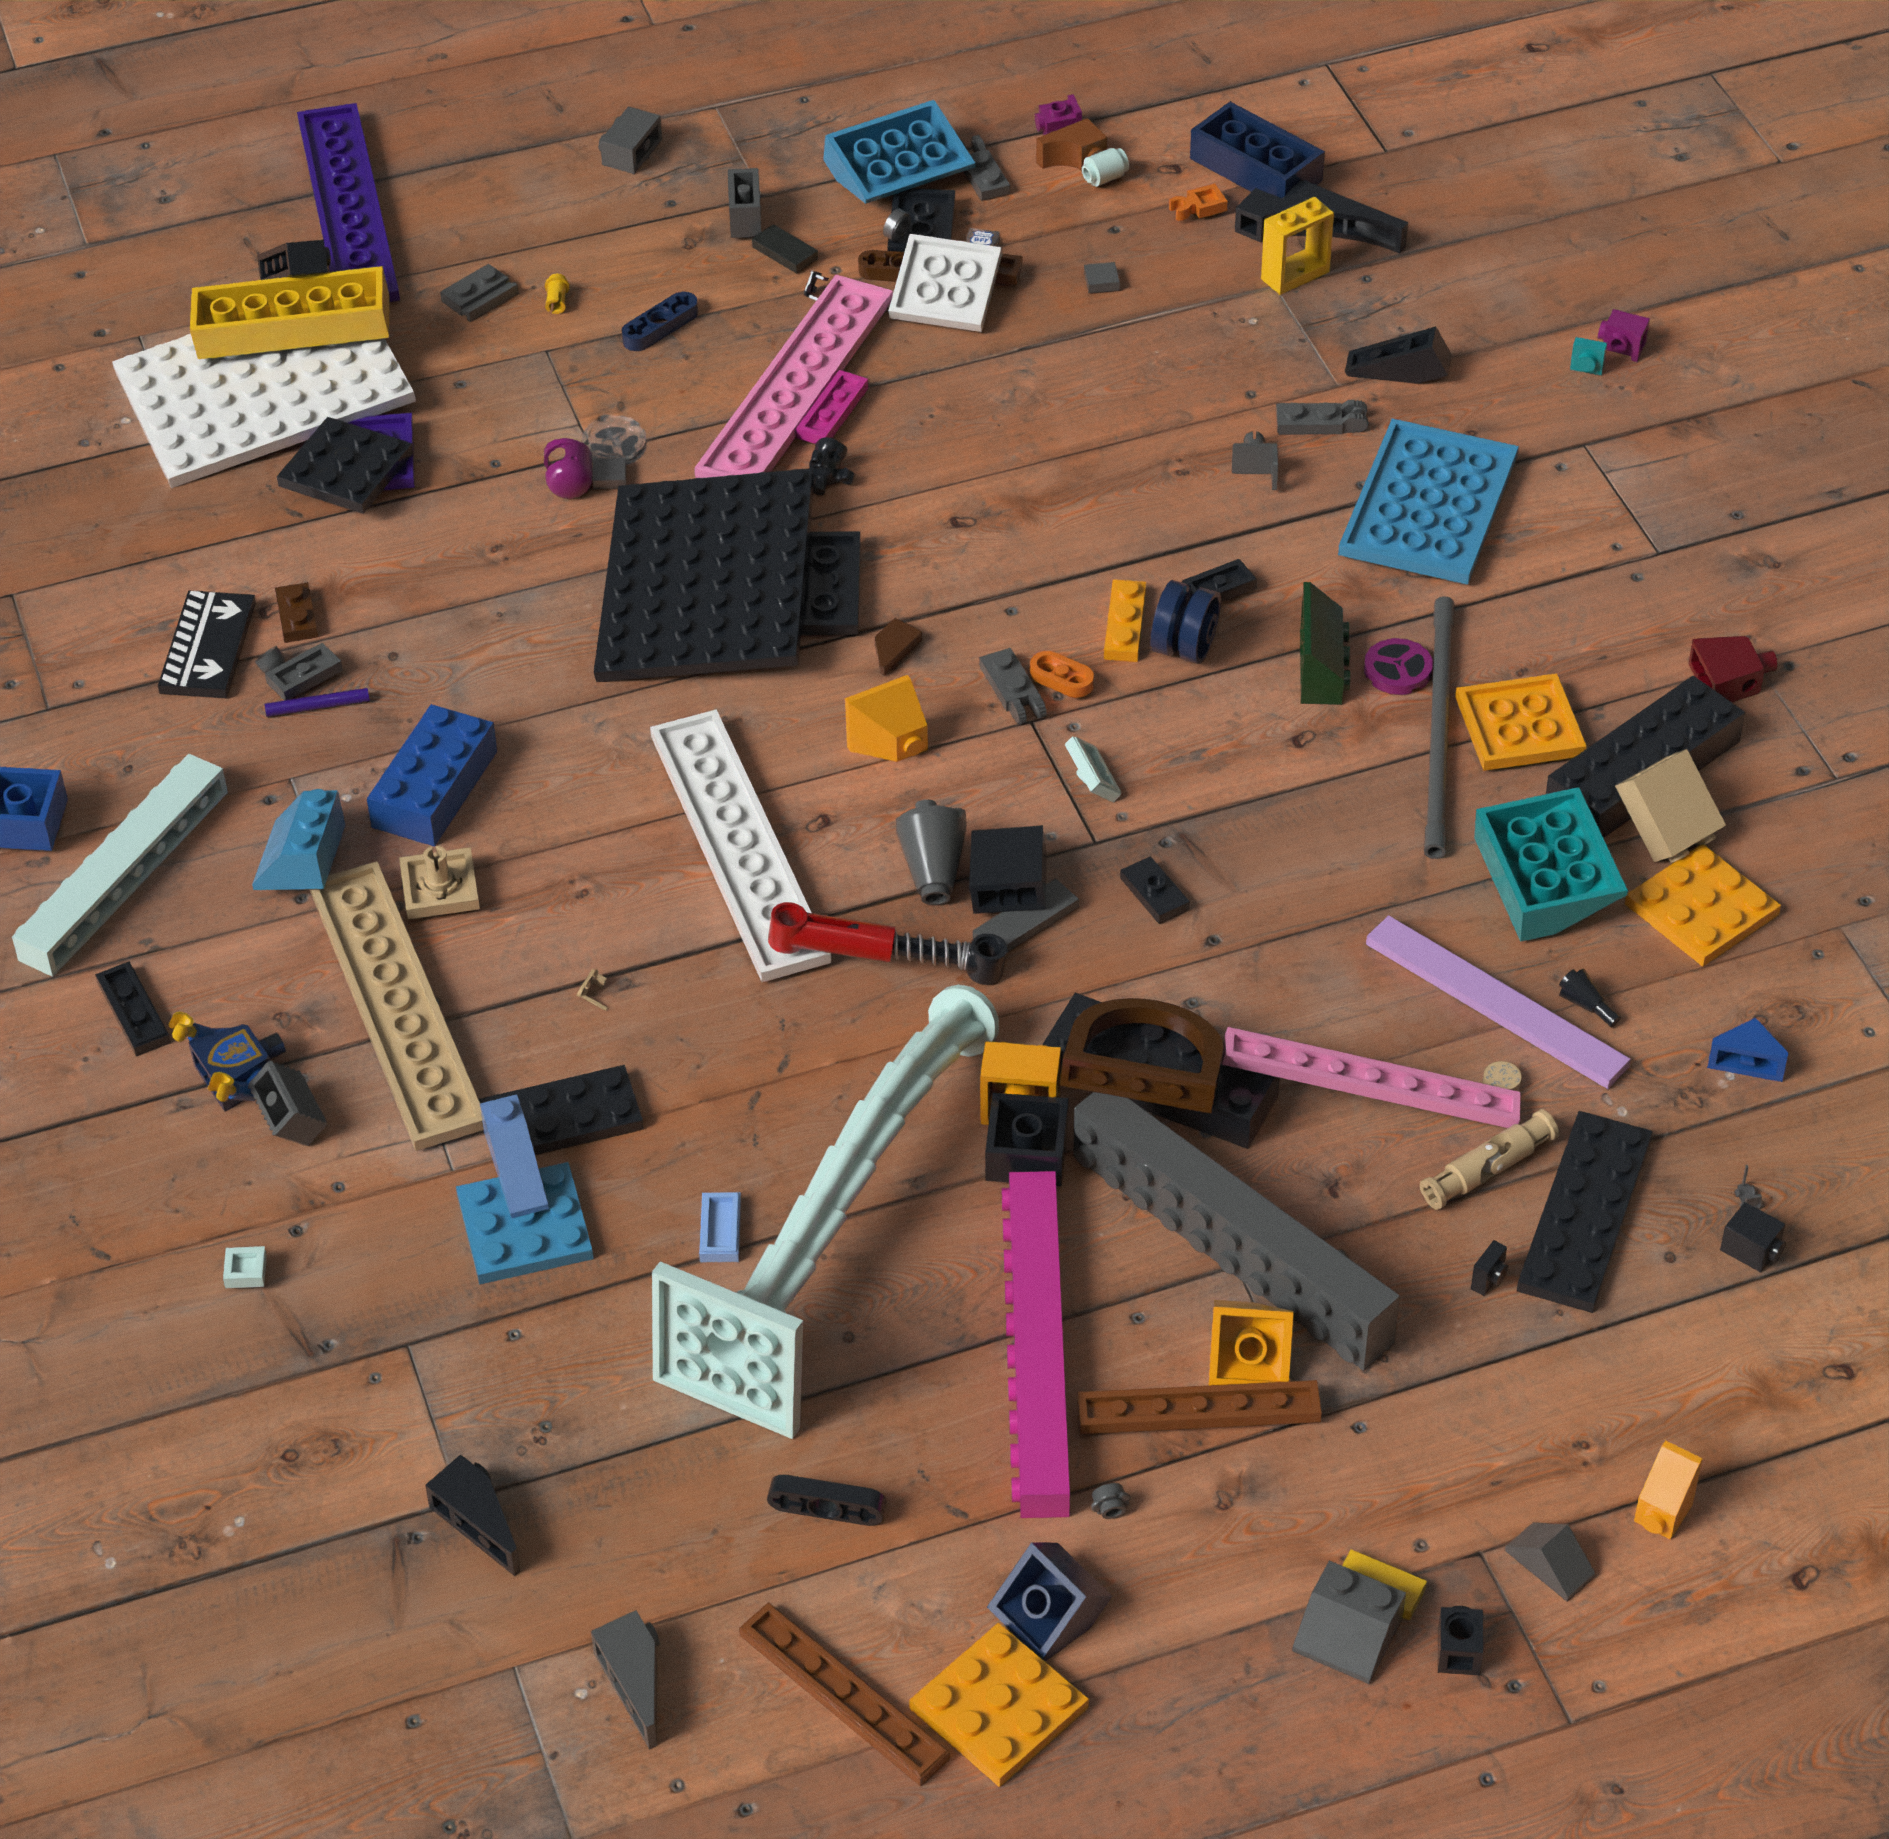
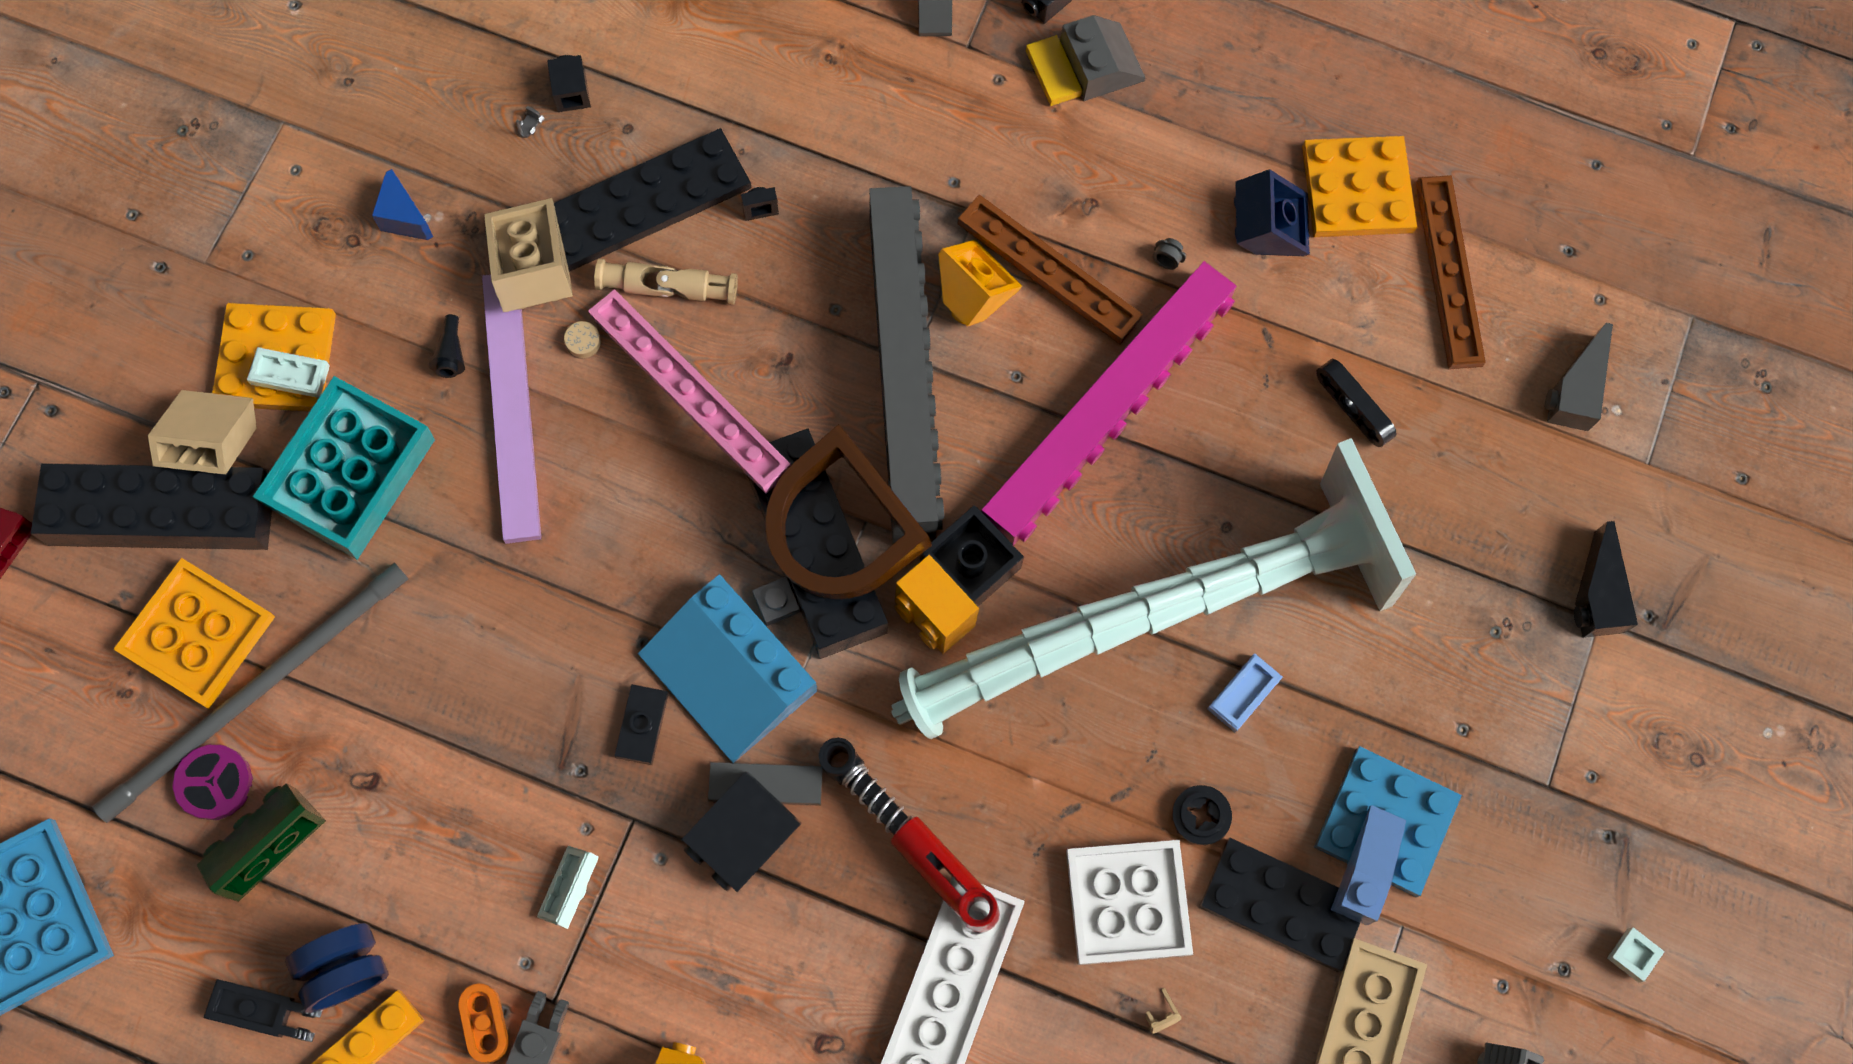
camera: 145 degrees left, 25 degrees up
dark grey cone [896,799,967,905] -> none
none -> light aqua plate [247,347,330,398]
none -> tan slope [484,198,573,312]
none -> dark azure slope [638,574,817,763]
none -> white plate [1066,840,1193,965]
none -> black gear [1172,785,1232,846]

